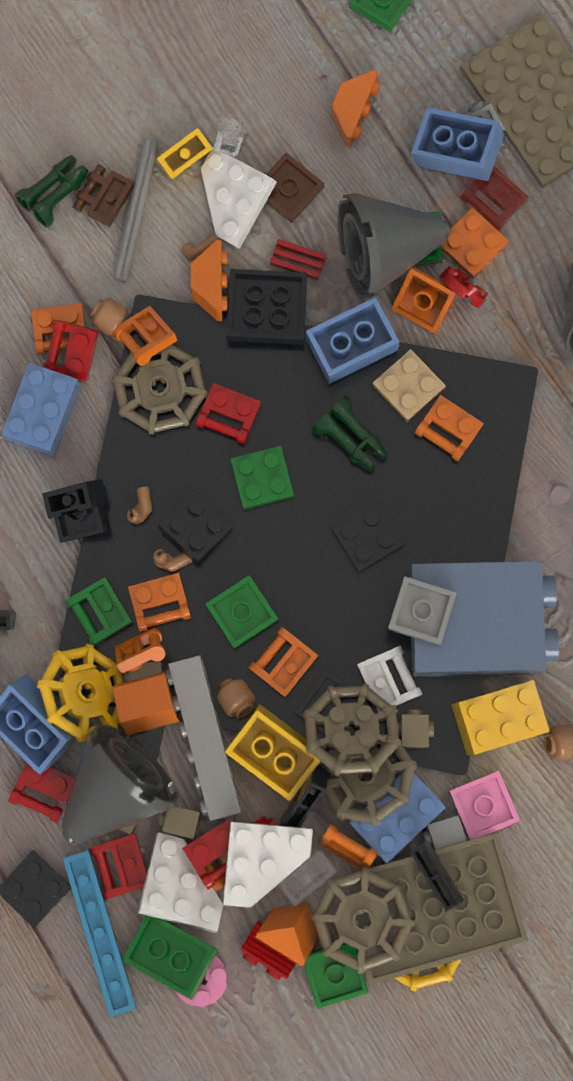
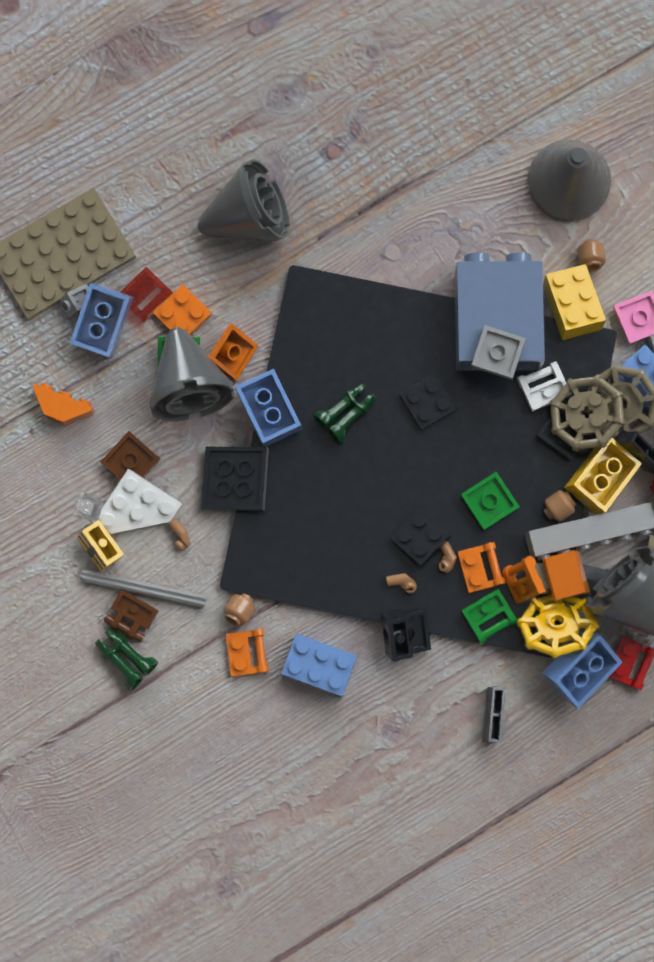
camera: 95 degrees left, 0 degrees up
red plate [43,320,99,381] -> none
dark tan plate [111,344,208,435] -> none
orange plate [113,306,178,366] -> none
orange slope [191,240,227,321] -> none
red plate [195,383,261,444] -> none
green plate [231,446,294,510] -> none
orange plate [248,627,318,698] -> none
red tile [270,239,326,280] -> none
tan plate [372,349,446,422] -> none
dark tan brick [397,710,434,749] -> none
orange plate [415,395,484,462] -> none
red plate [439,266,488,308] -> none

